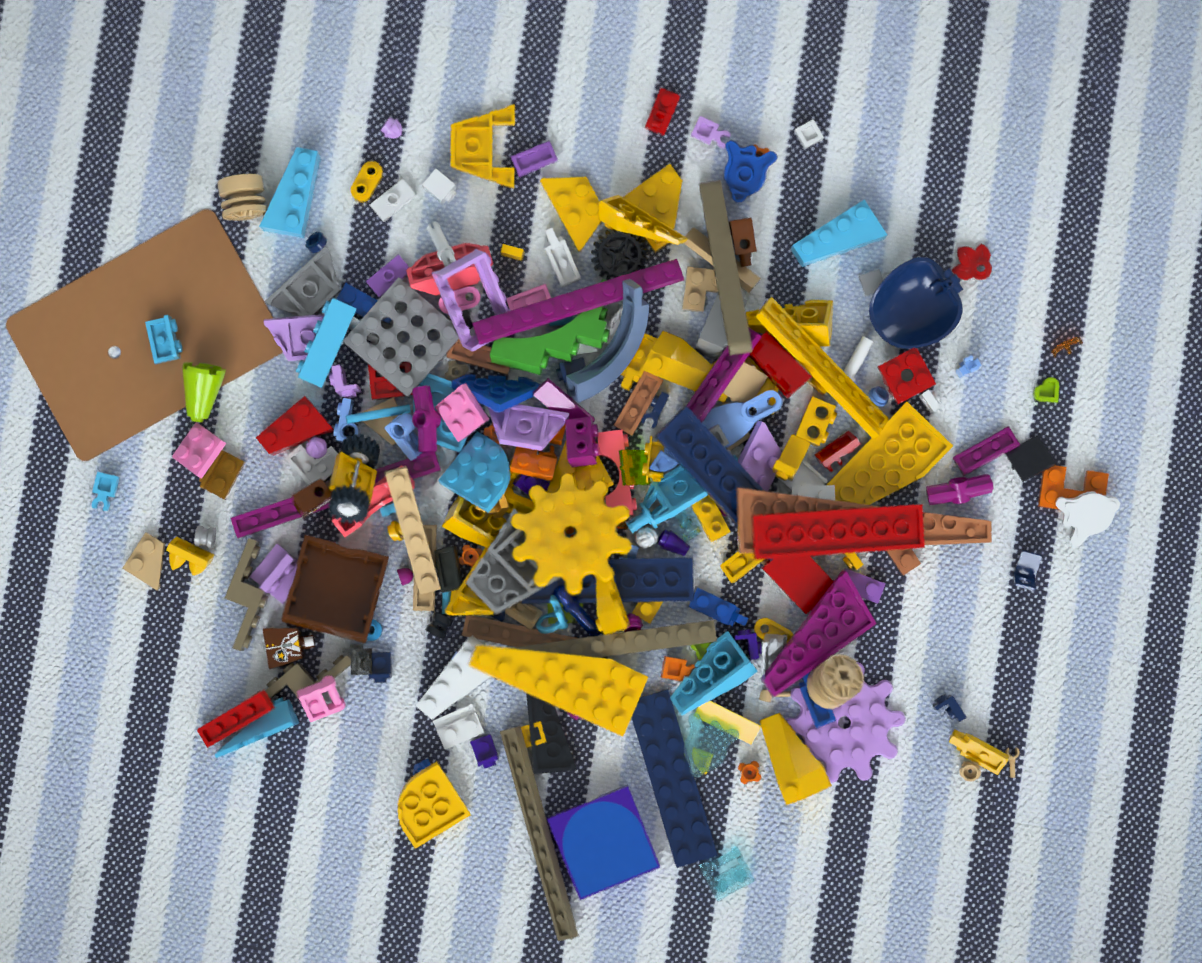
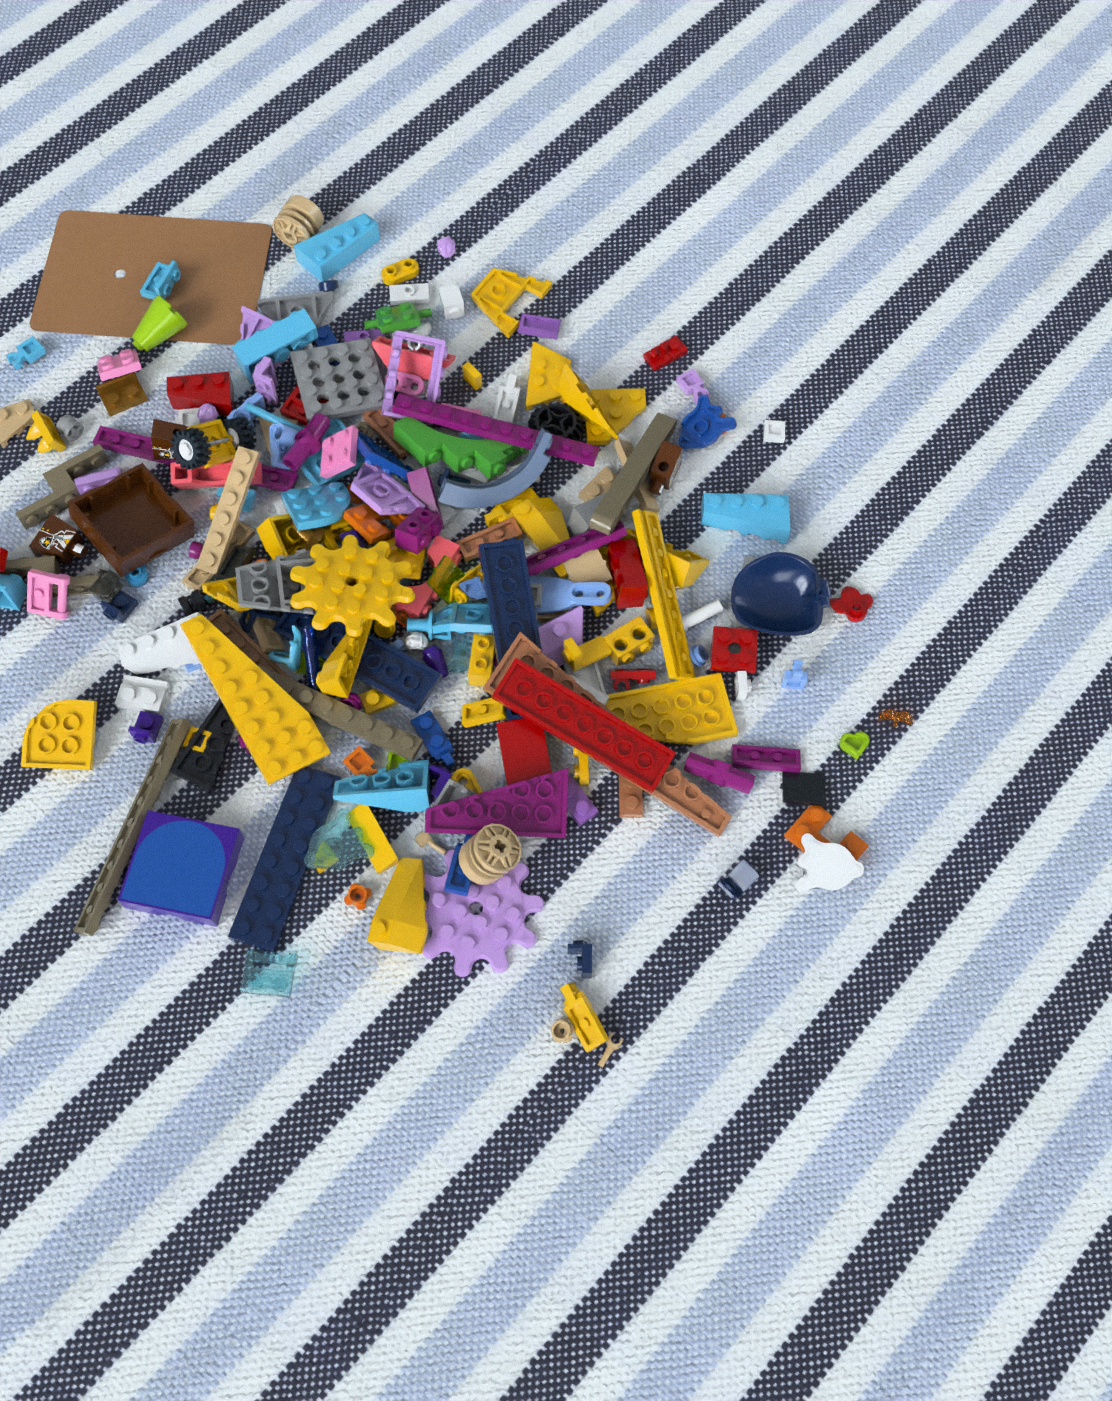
camera: 30 degrees right, 20 degrees down
none -> bright green plate [364,302,432,334]

